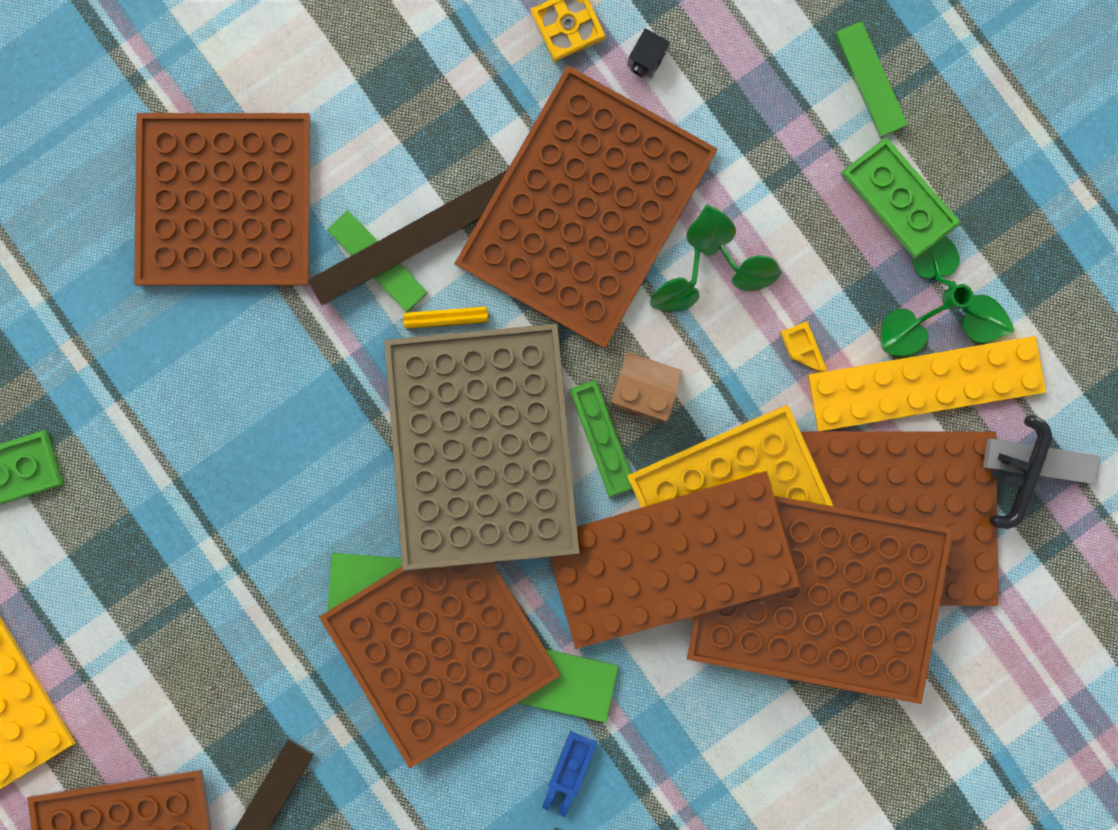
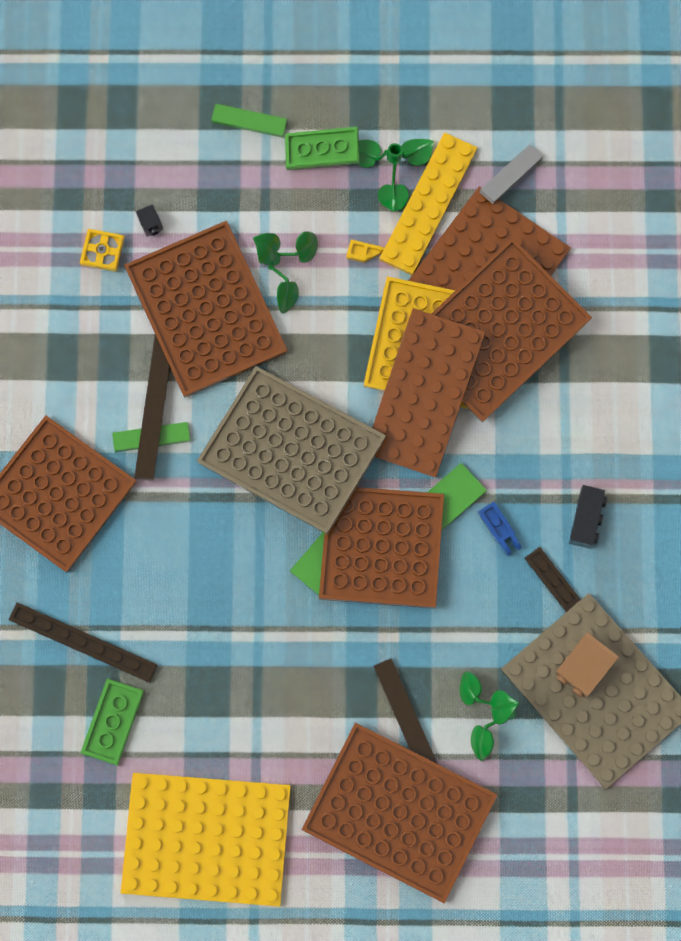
camera: 50 degrees left, 10 degrees down
yellow axle [403,306,489,329] -> none
bright green tile [569,380,633,498] -> none
medium nougat slope [609,352,682,425] -> none
black piece [989,415,1052,529] -> none
none -> dark brown tile [8,602,158,683]

